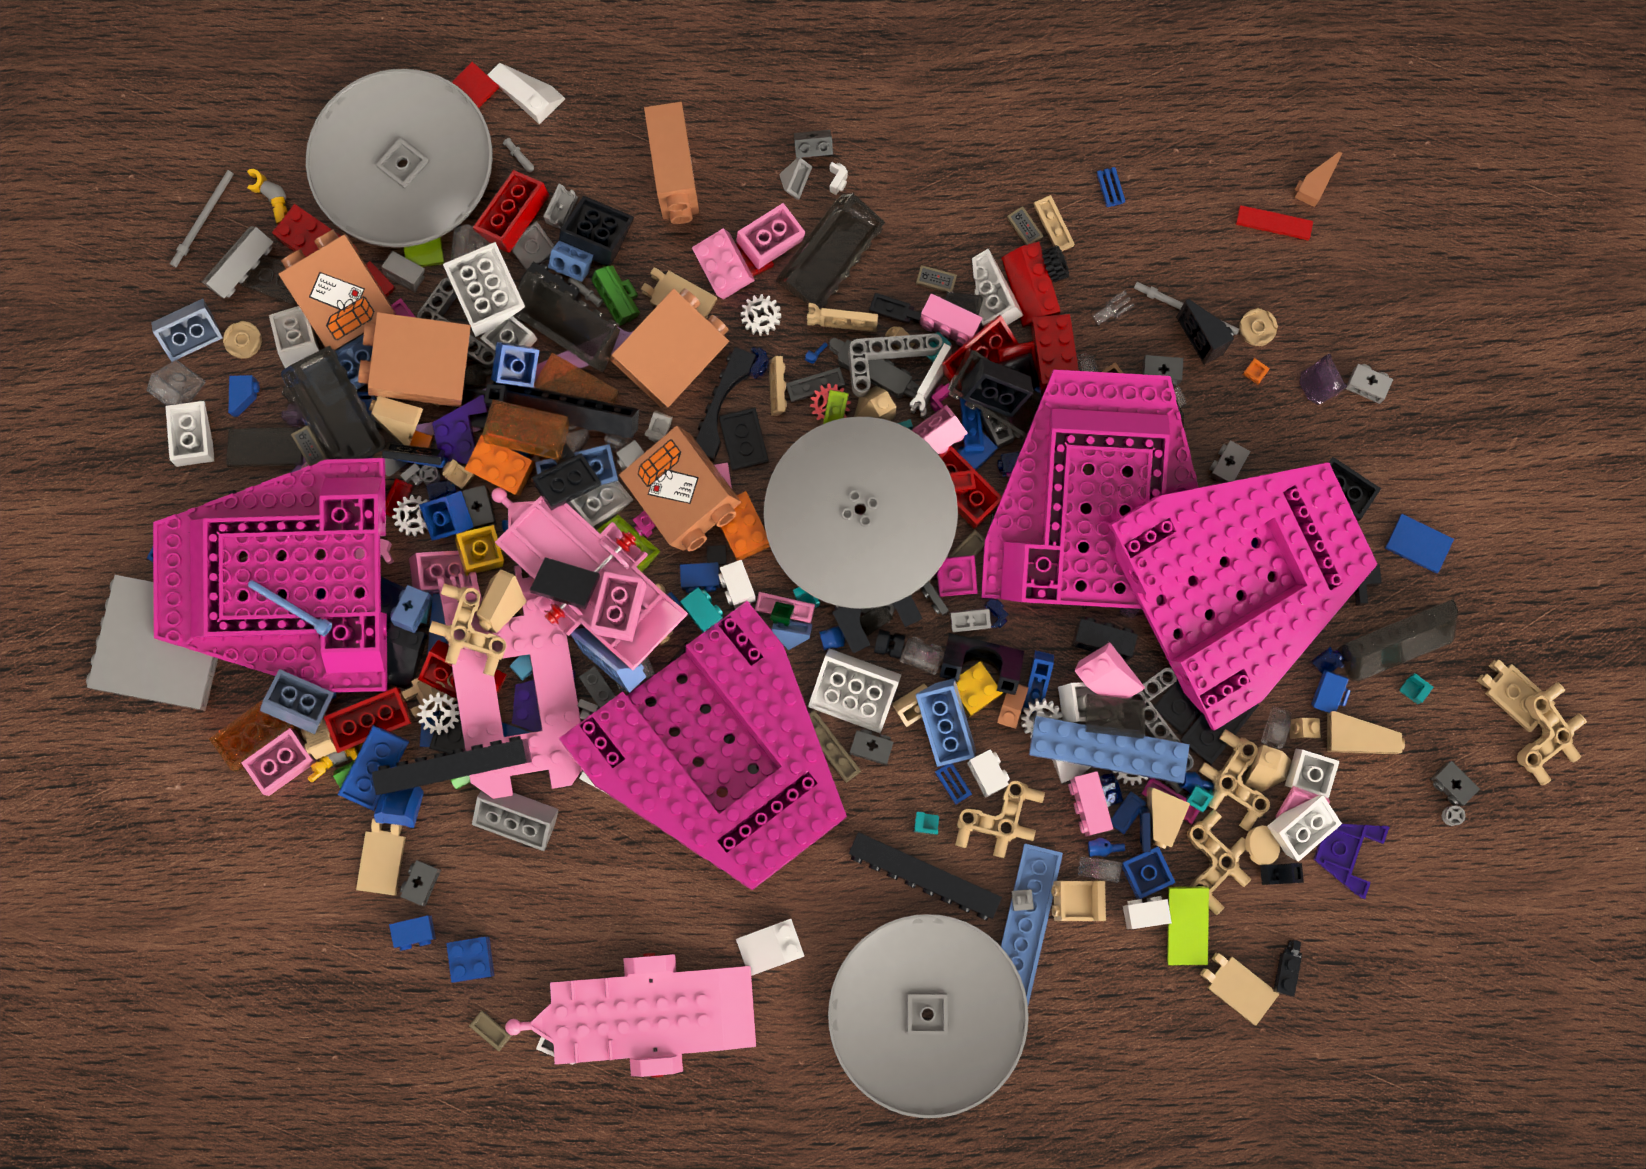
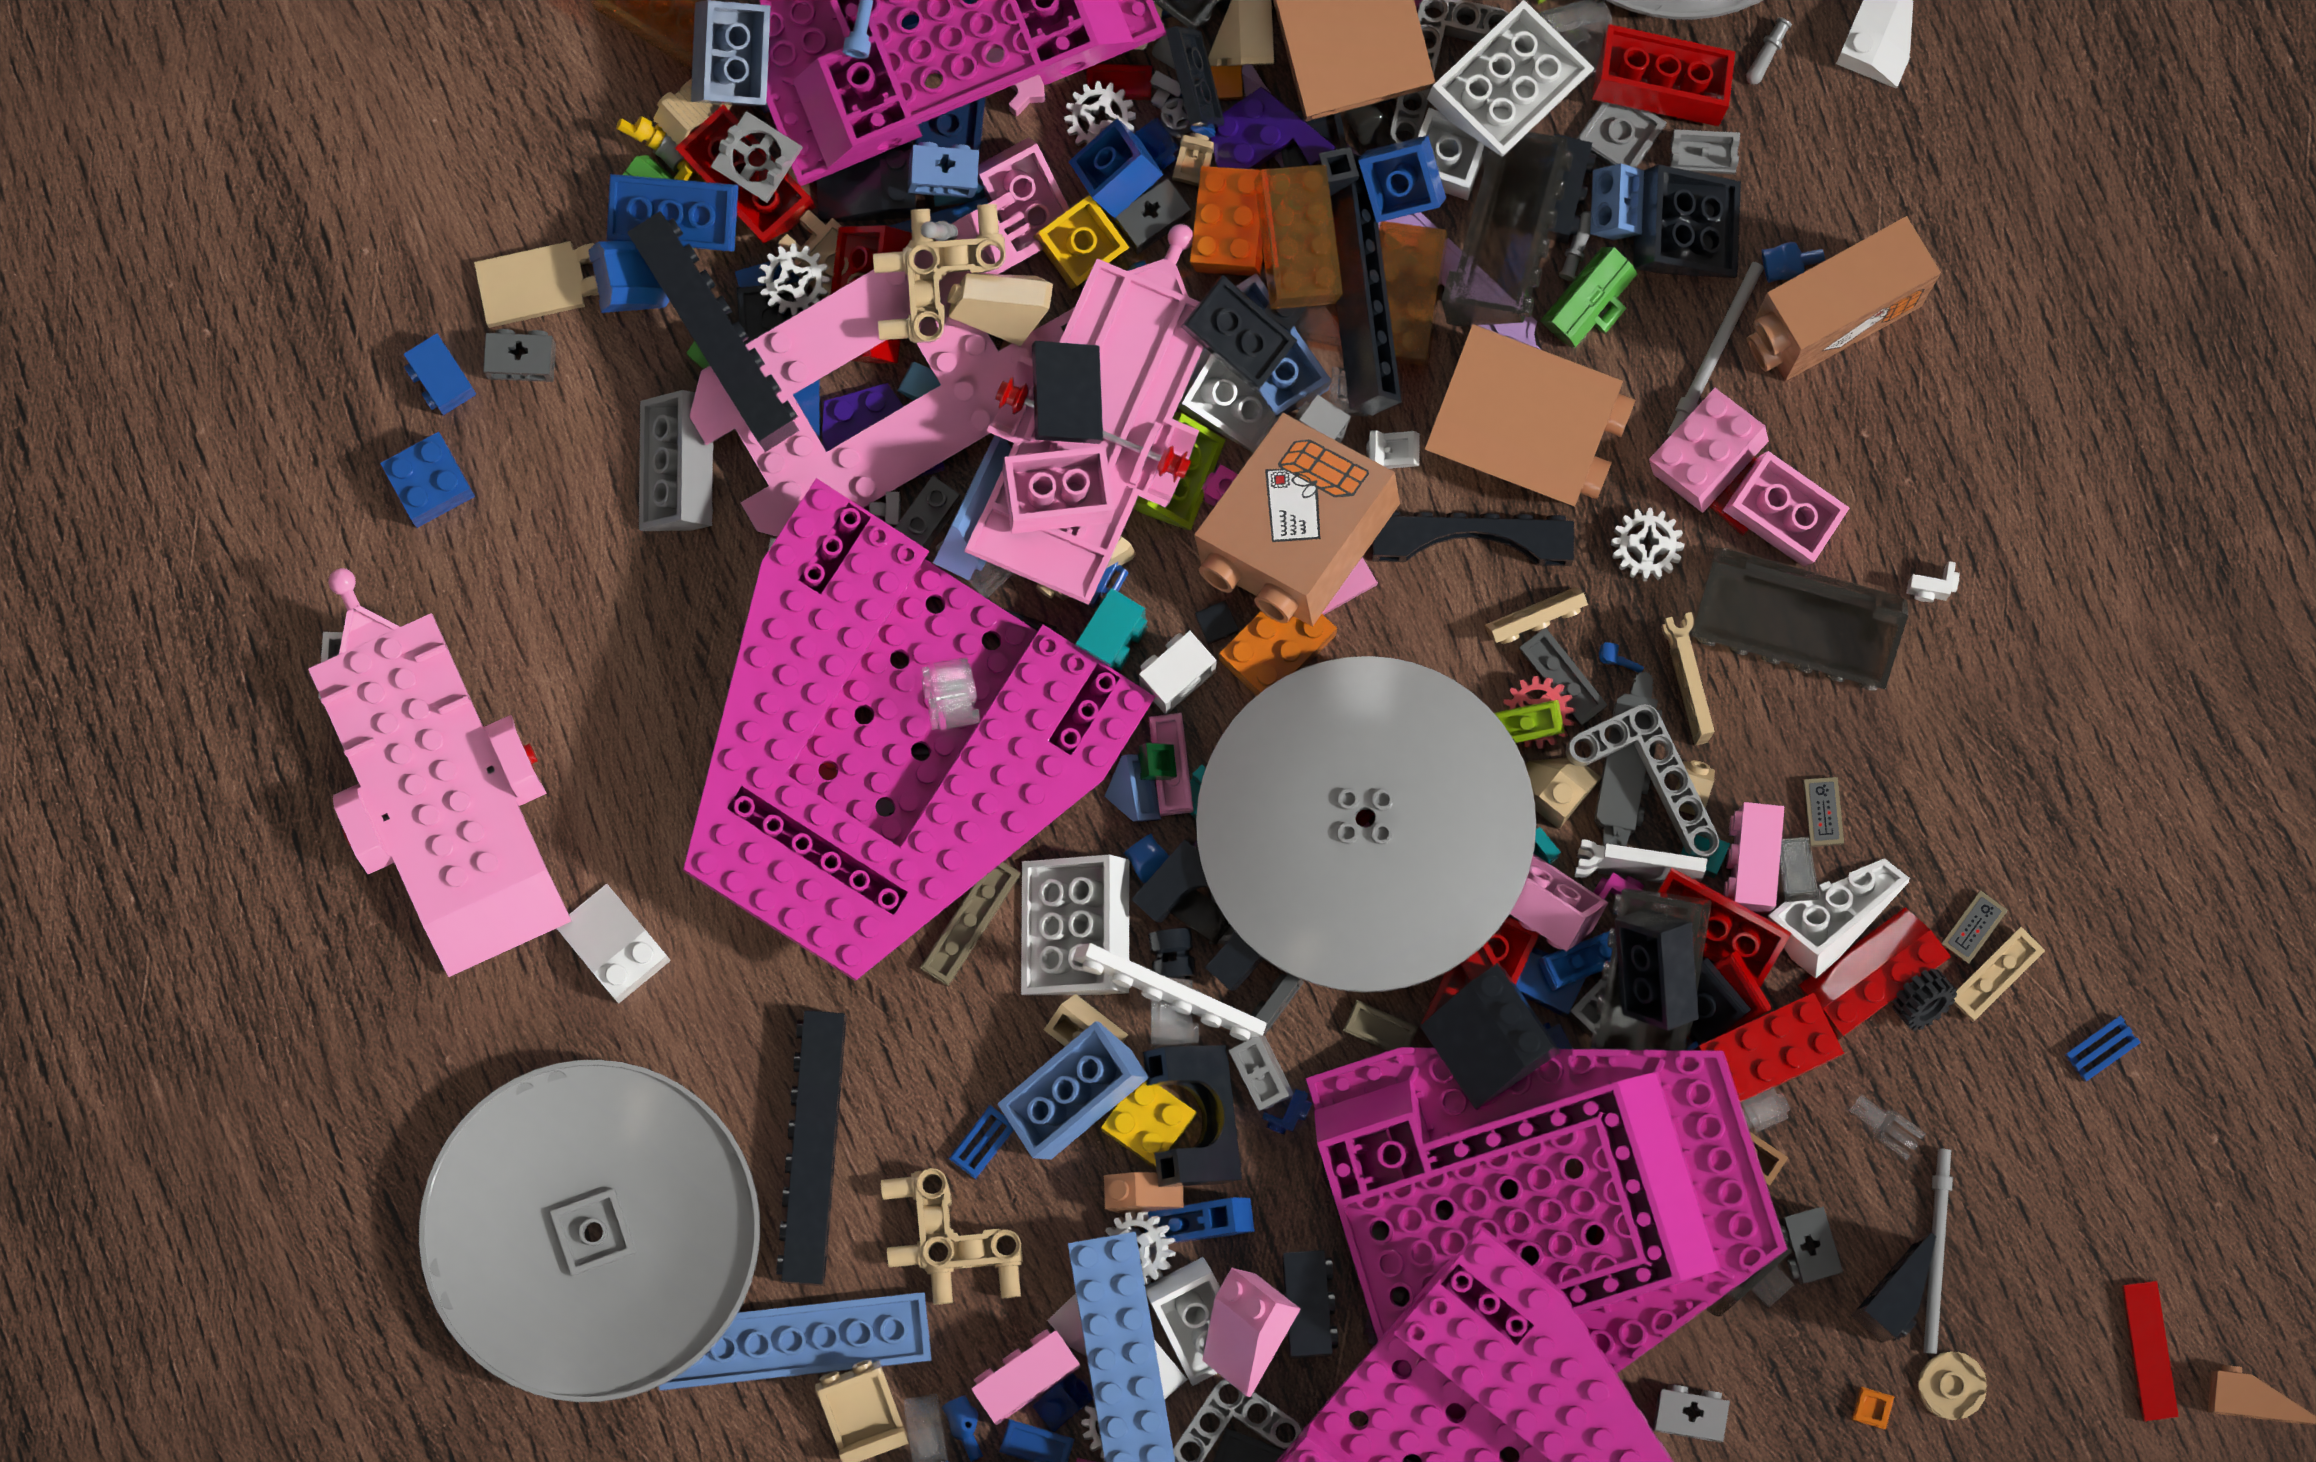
camera: 70 degrees right, 0 degrees up
bright pink brick [241,728,317,796] -> none
dark tan tile [469,1010,513,1051] -> none
tan tile [641,267,717,318] -> none
blue brick [680,562,720,593] -> none
black tile [719,408,769,471] -> none
clear blue bracket [750,347,769,380] -> none
light grey slope [779,158,812,200] -> none
dark grey brick [793,130,833,158] -> none
dark grey brick [850,729,894,766] -> none
black hinge [869,293,921,324] -> none
teal panel [914,812,939,835] -> none
dark pink tile [937,555,978,597] -> none
white brick [967,749,1010,798] -> none
light grey tile [1011,889,1034,911] -> none
clear smoke tile [1085,694,1145,738] -> none
none -> light grey piece [711,111,803,203]
none -> light grey piece [921,221,958,241]
none -> clear brick [921,657,980,731]
none -> white plate [1073,943,1267,1041]
none -> black slope [1420,963,1561,1110]
none -> light grey bar [1667,262,1764,437]
none -> blue piece [1761,242,1825,283]

